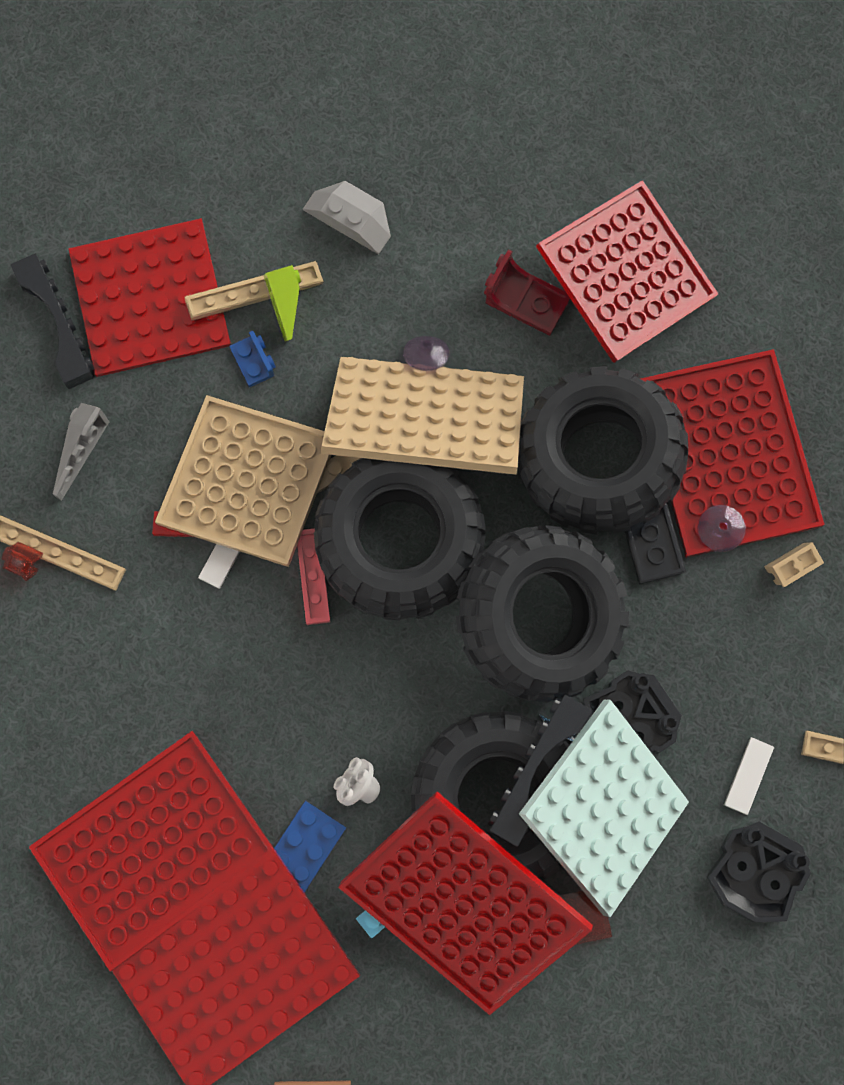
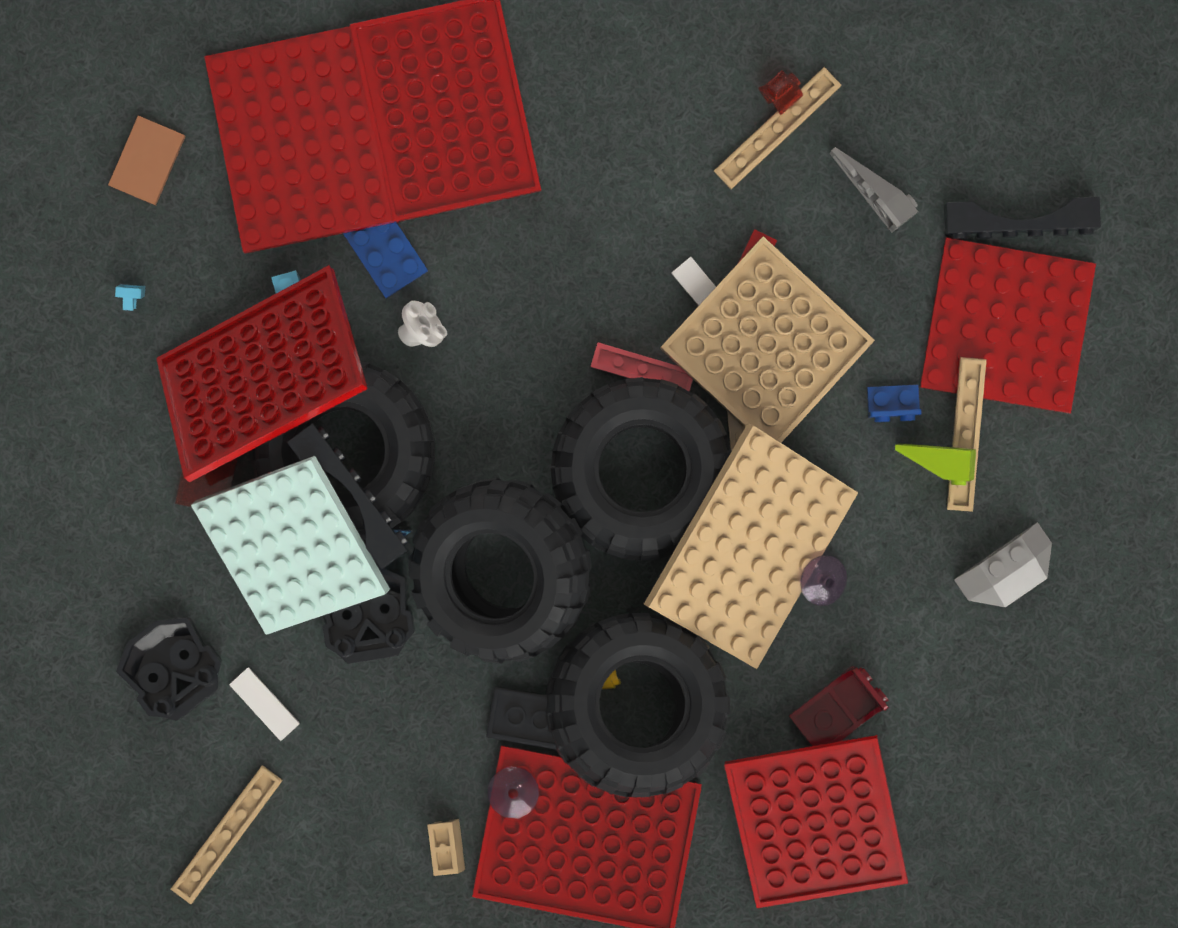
camera: 115 degrees right, 10 degrees up
none -> medium azure tile [115,284,145,311]

